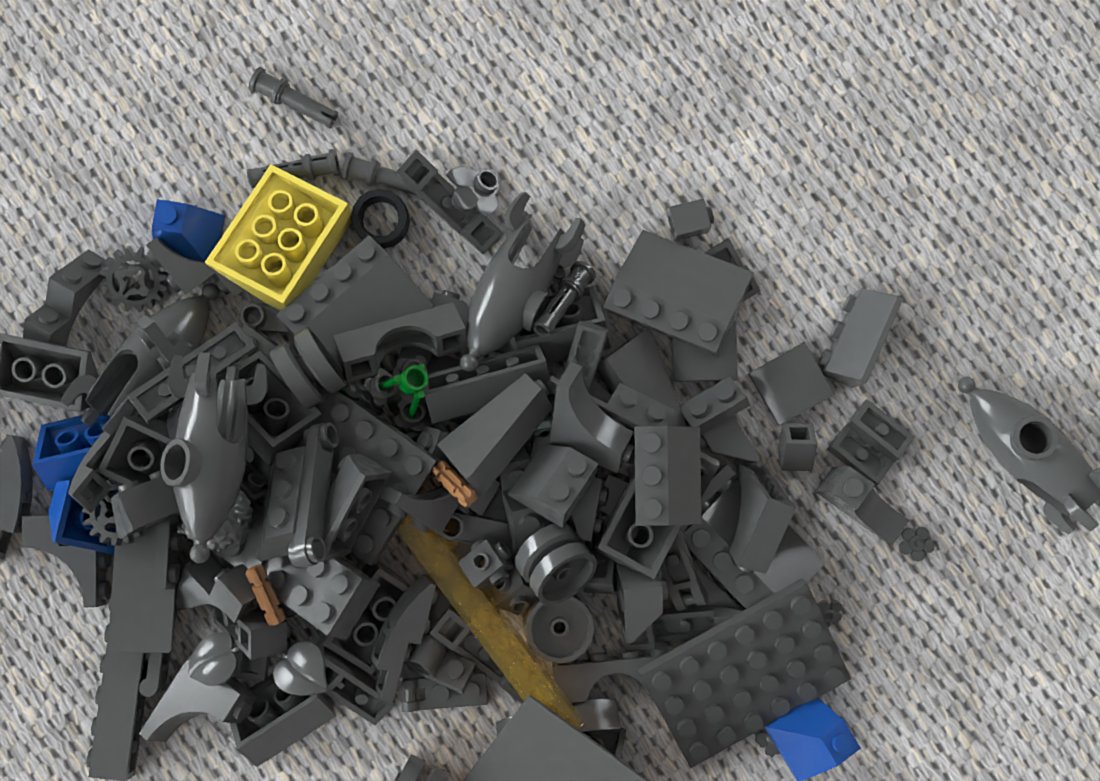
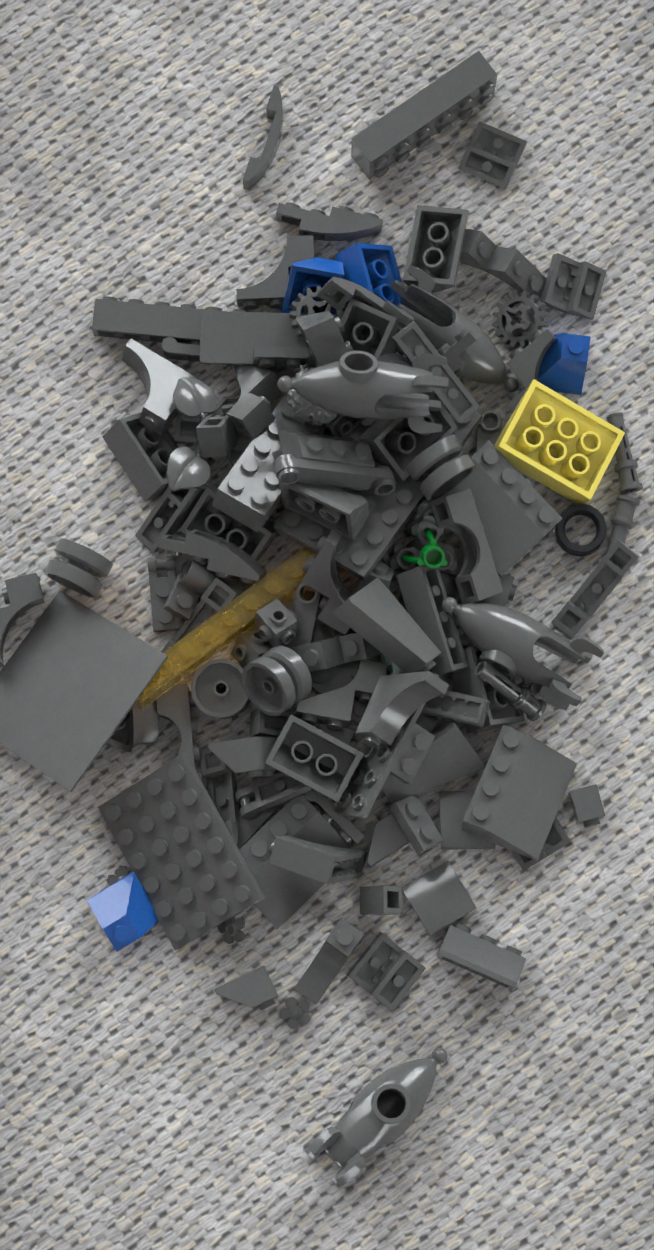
camera: 90 degrees right, 5 degrees down
medium nougat axle [246,564,286,626] -> none
medium nougat axle [432,461,477,507] -> none
dark grey plate [446,166,499,217] -> none
dark grey slope [508,444,598,528] -> none
dark grey slope [634,426,702,526] -> none
none -> dark grey slope [214,966,279,1010]
none -> dark grey slope [540,253,606,320]

